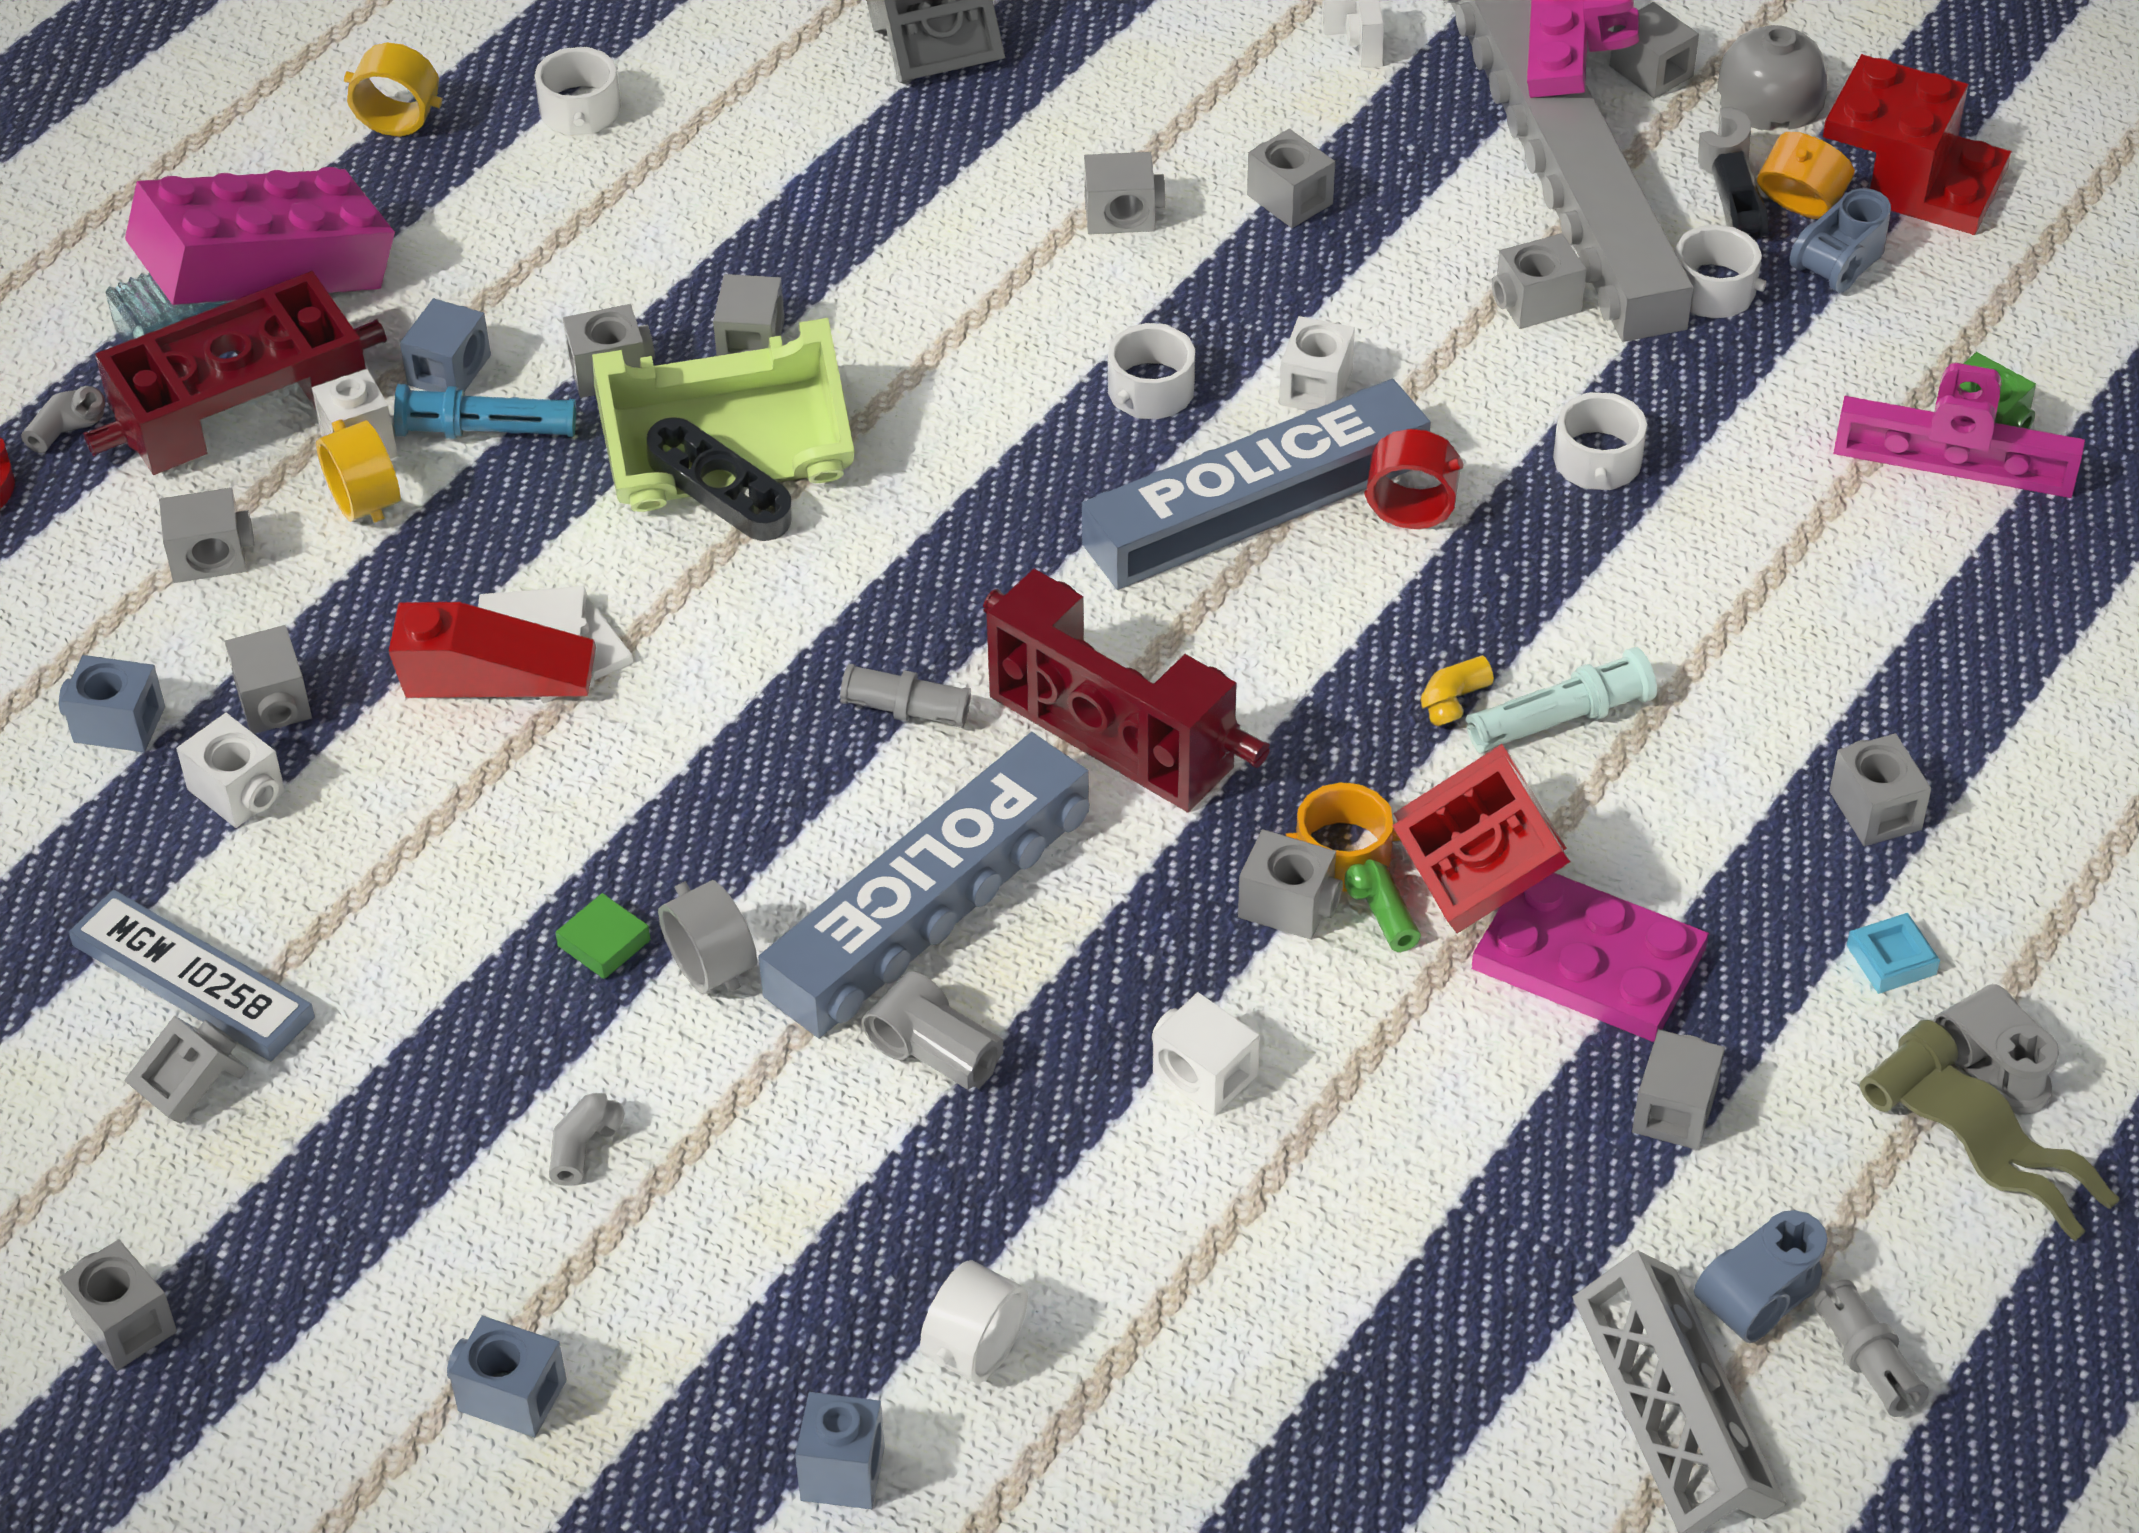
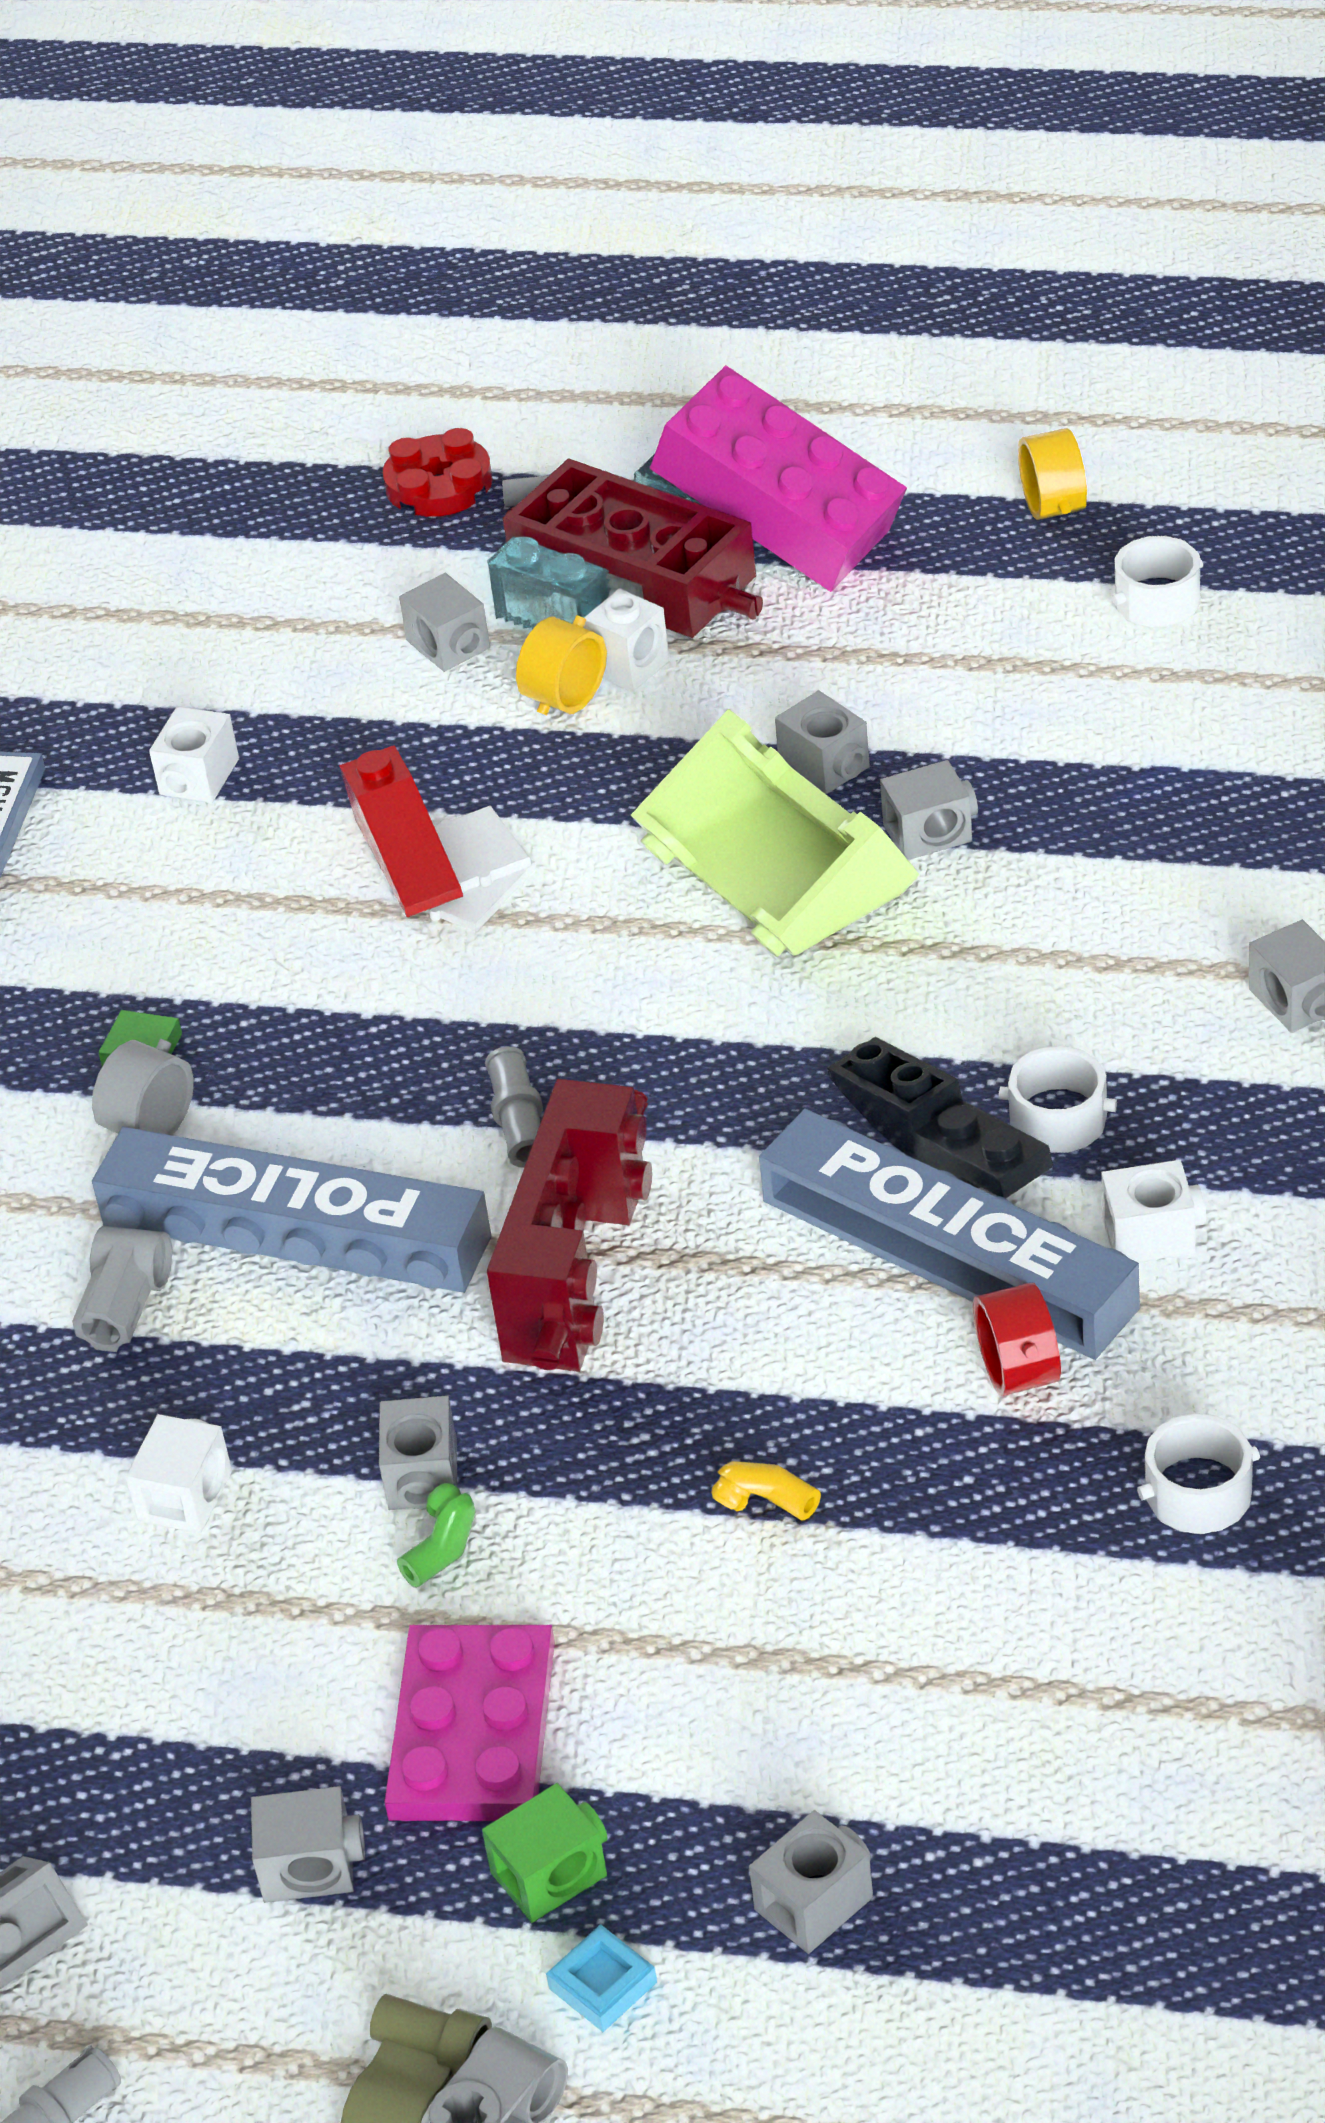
camera: 70 degrees right, 5 degrees down
sand blue brick [58,655,166,753] -> none
light grey brick [224,625,312,734] -> none
dark azure pin [394,384,576,439] -> none
sand blue brick [400,298,491,392] -> none
black beam [646,417,792,541] -> none
light orange piece [1286,782,1401,892] -> none
bracket [1392,744,1571,934] -> none
light aqua pin [1466,647,1657,753] -> none
sand blue piece [1694,1210,1828,1343] -> none
none -> bright green brick [482,1783,608,1923]
none -> clear light blue brick [487,536,611,629]
none -> black slope [827,1036,1053,1198]

